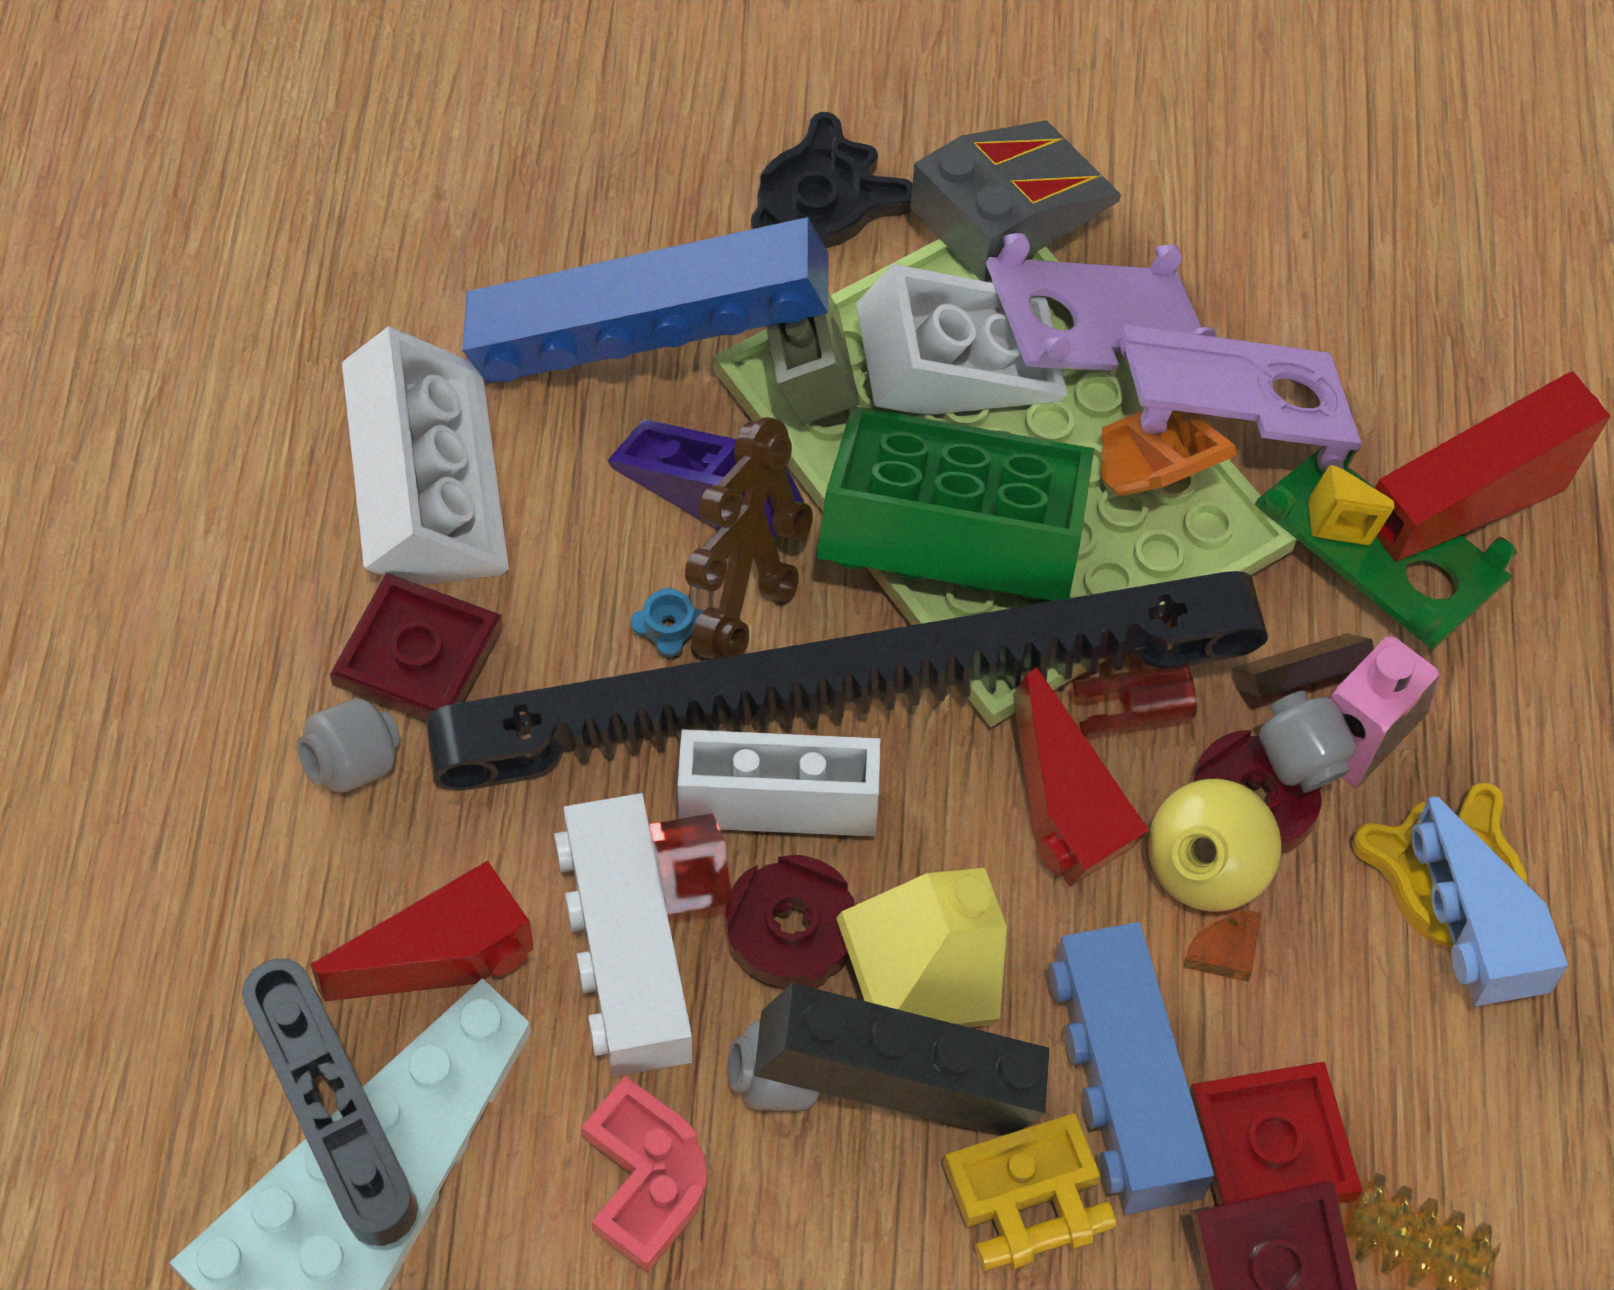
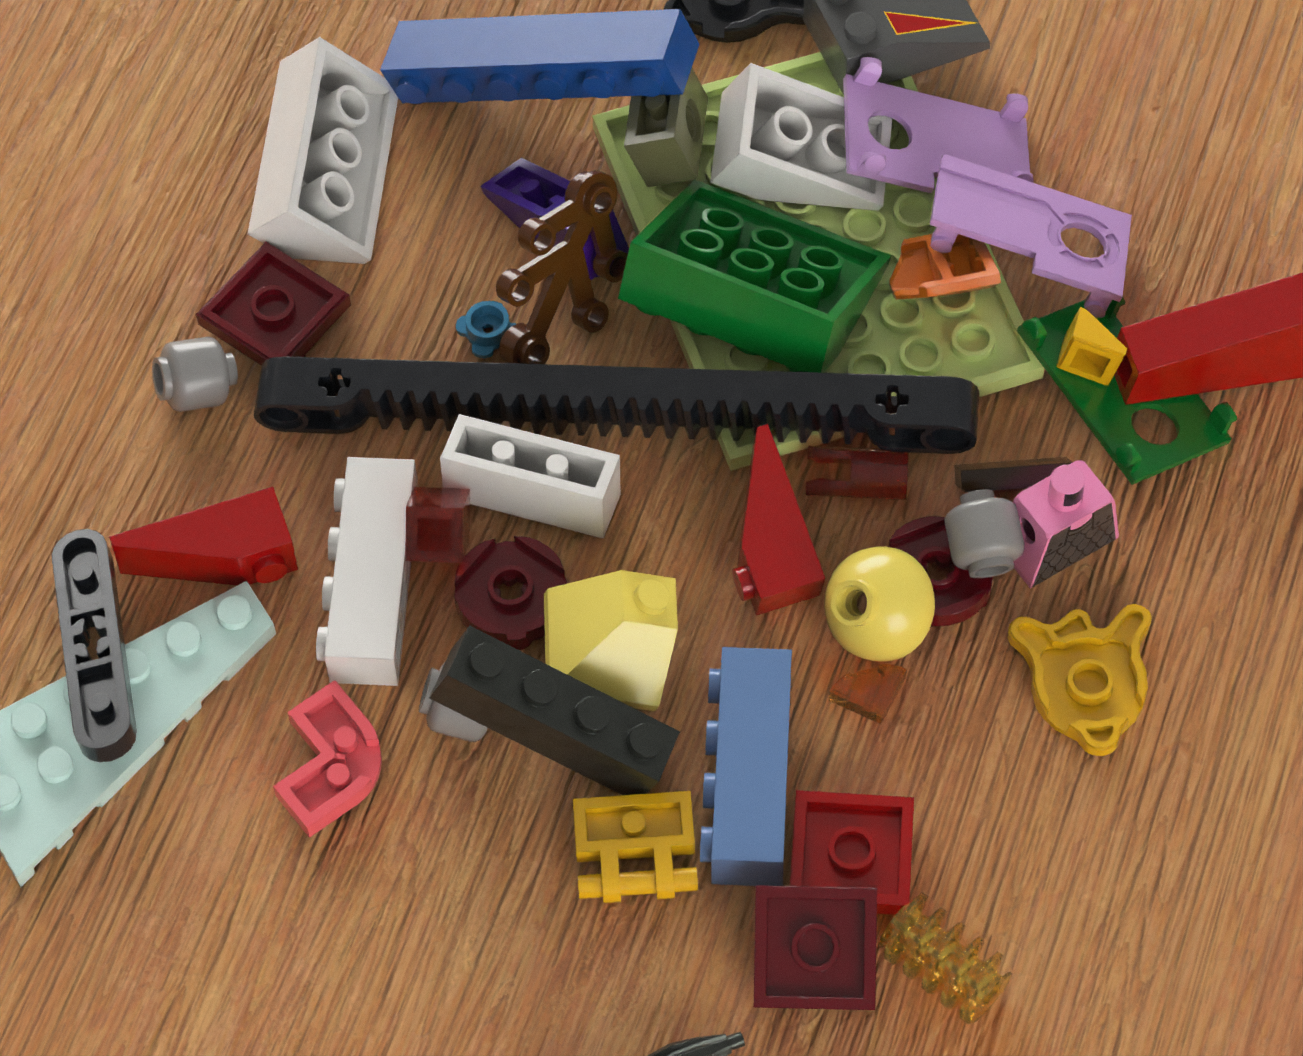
camera: 20 degrees right, 0 degrees up
light blue slope [1411,796,1568,1006] -> none

